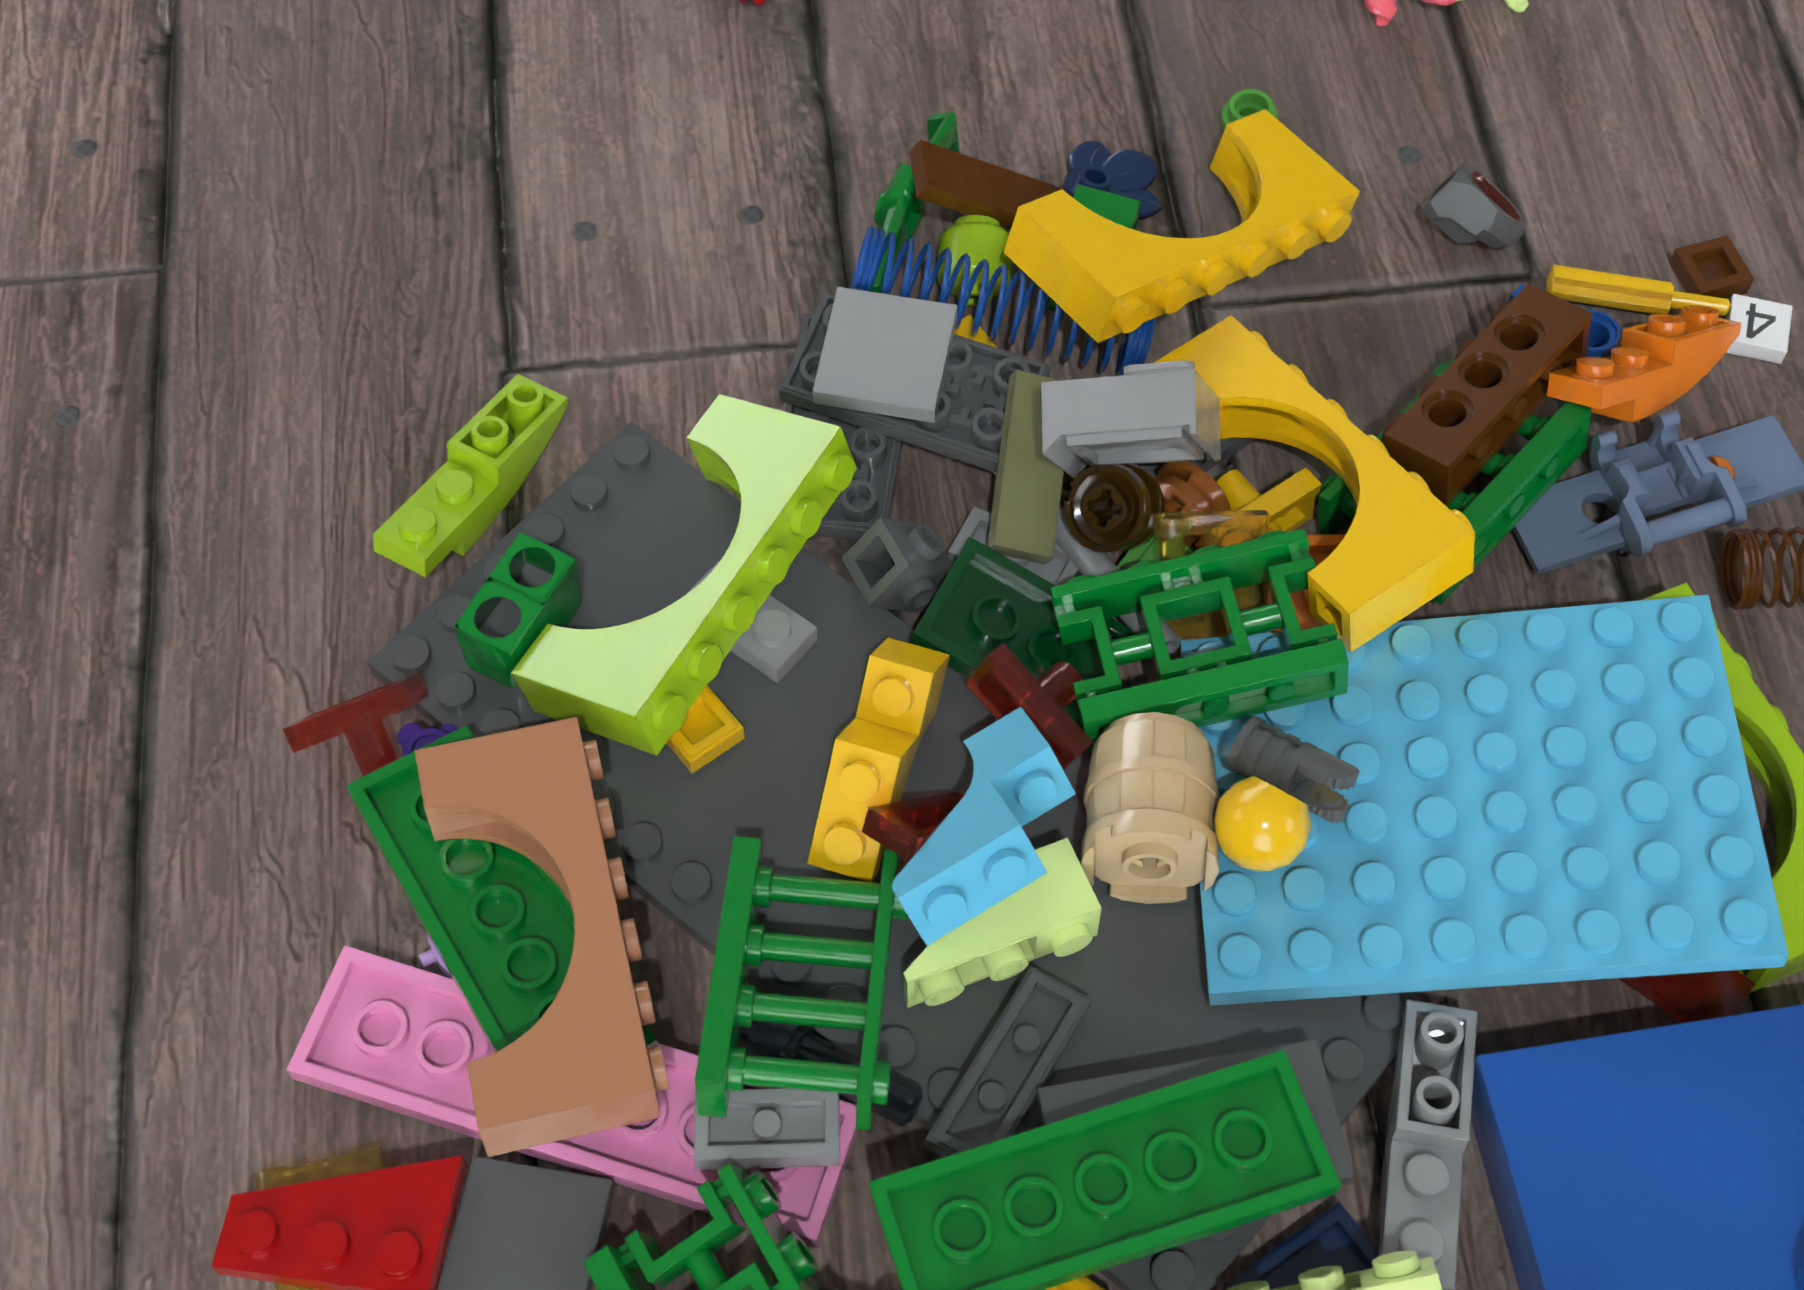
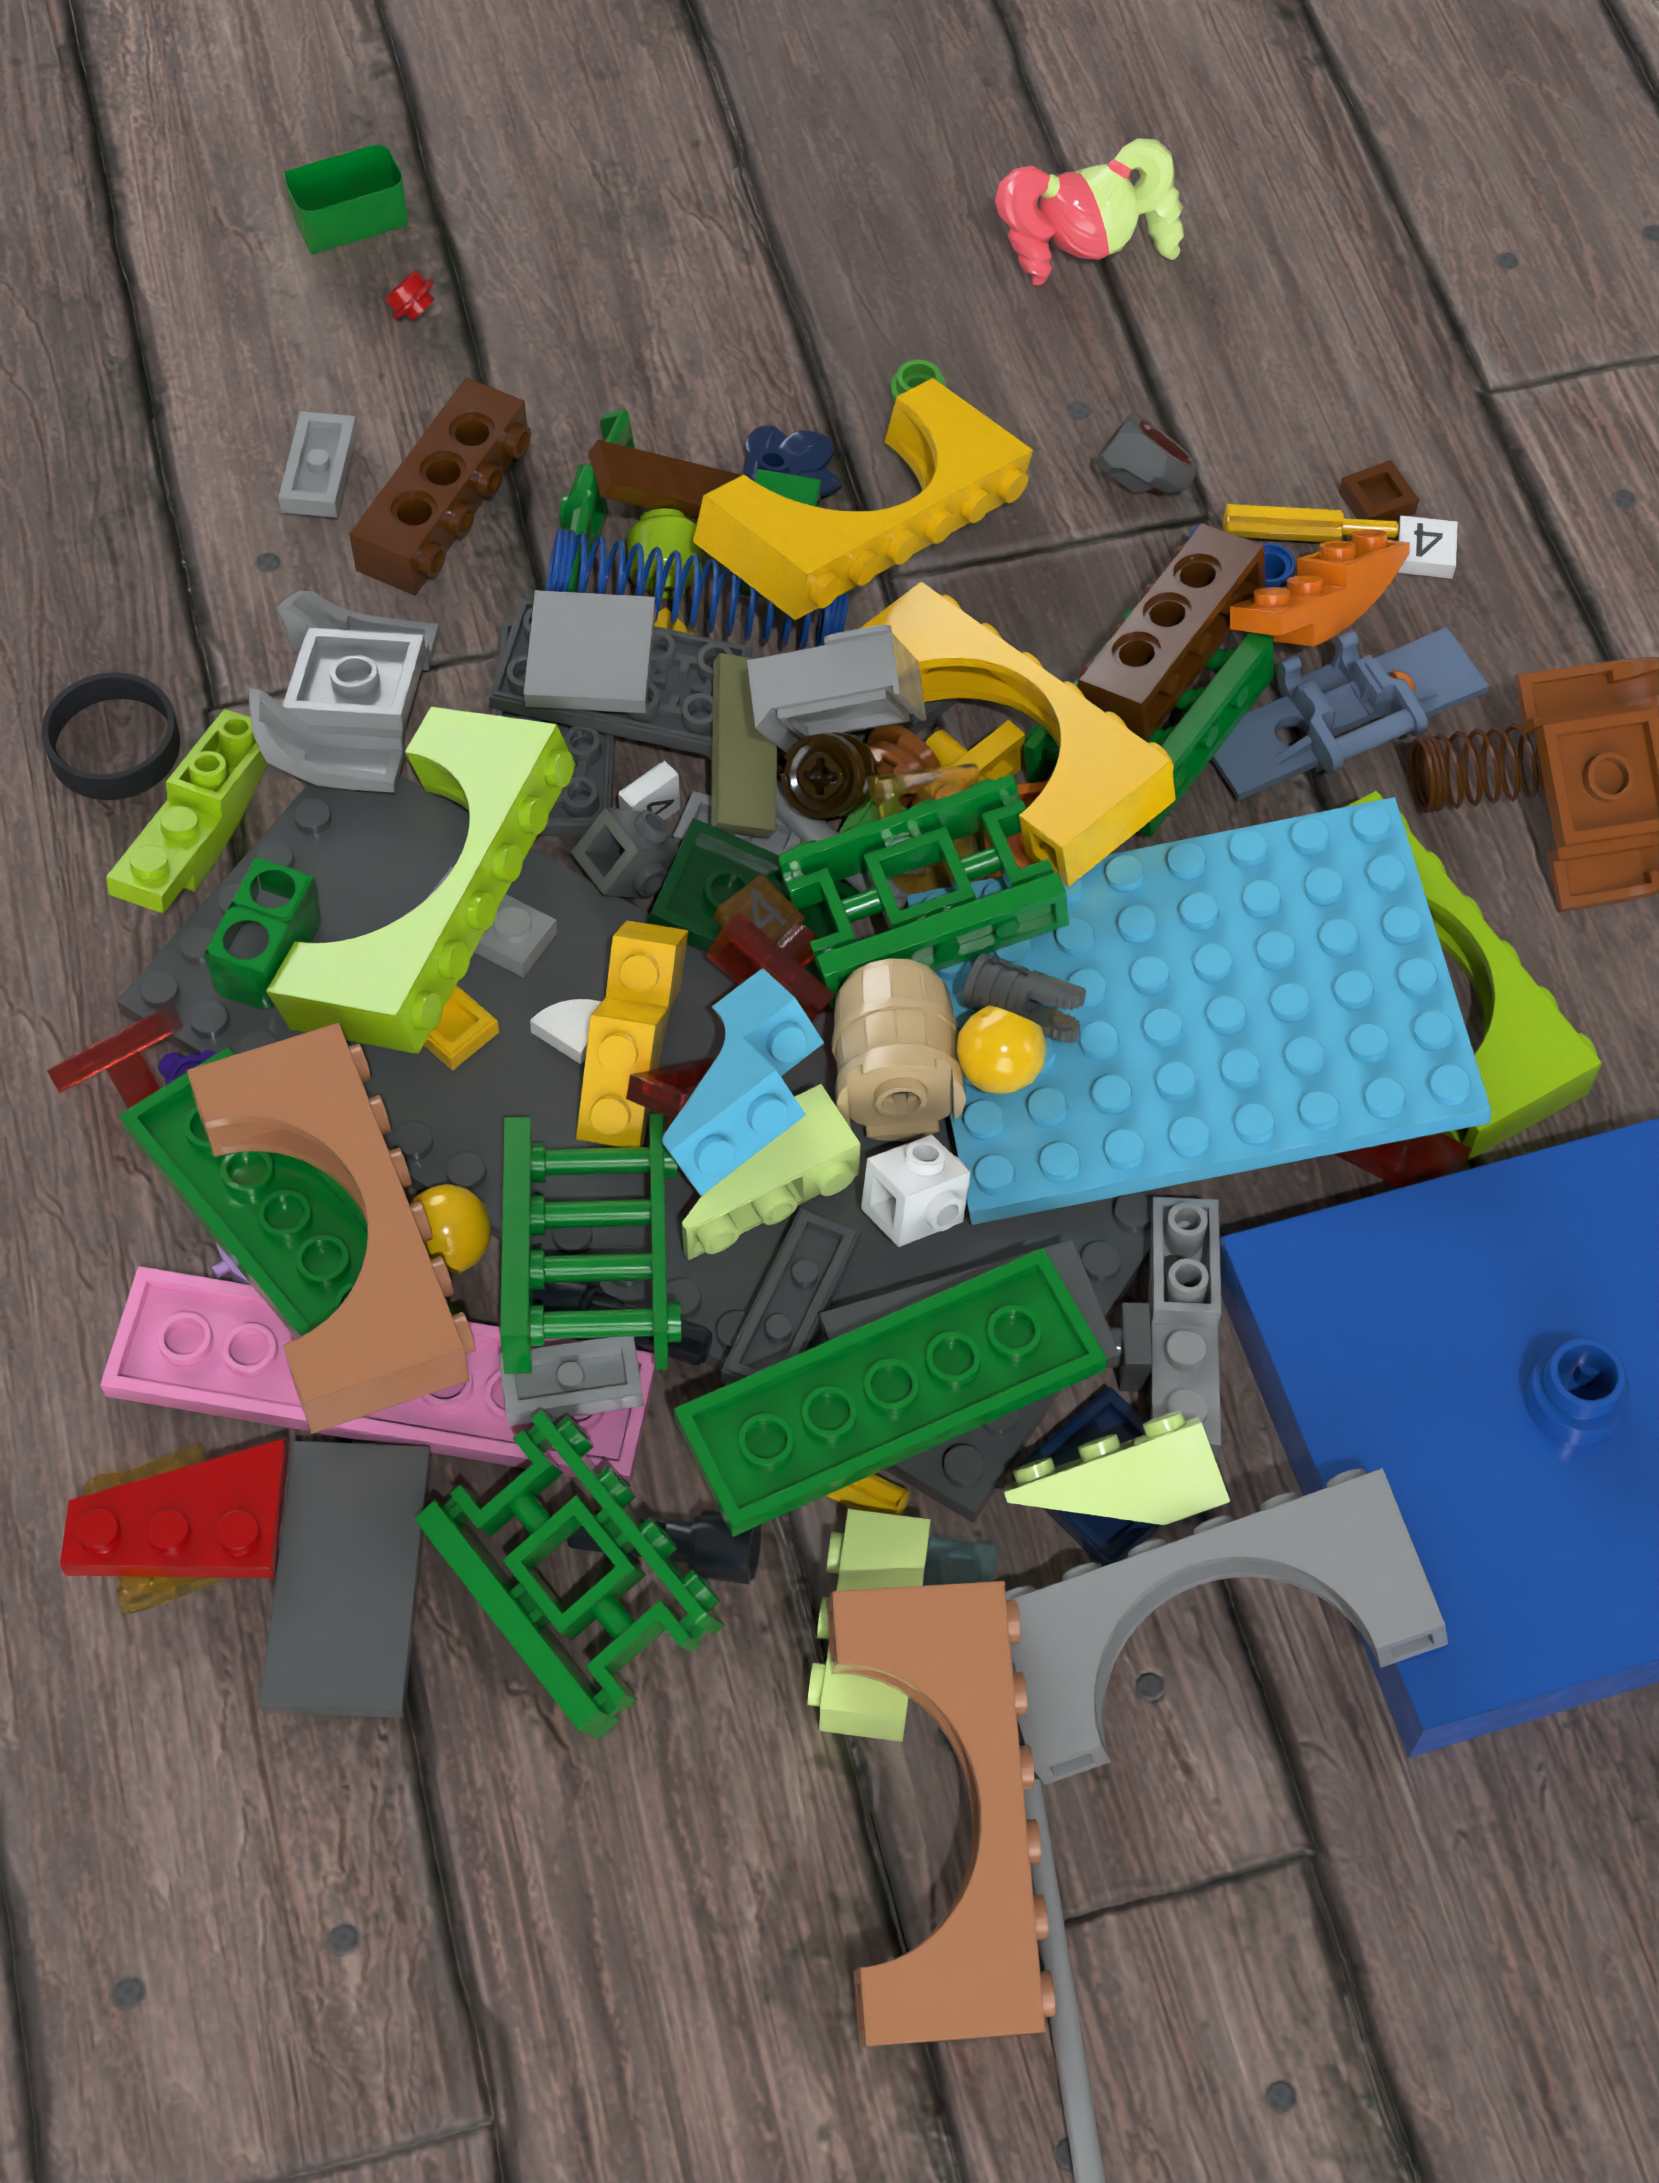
camera: 10 degrees left, 0 degrees up
none -> black tyre [41,672,181,800]
none -> light grey piece [249,590,440,793]
none -> light grey plate [278,411,358,518]
none -> reddish brown brick [349,377,531,596]
none -> yellow piece [409,1183,493,1274]
none -> white tile [530,999,601,1064]
none -> white tile [618,761,680,820]
none -> clear orange tile [714,874,805,961]
none -> white brick [861,1135,970,1247]
none -> dark grey plate [1109,1303,1152,1392]

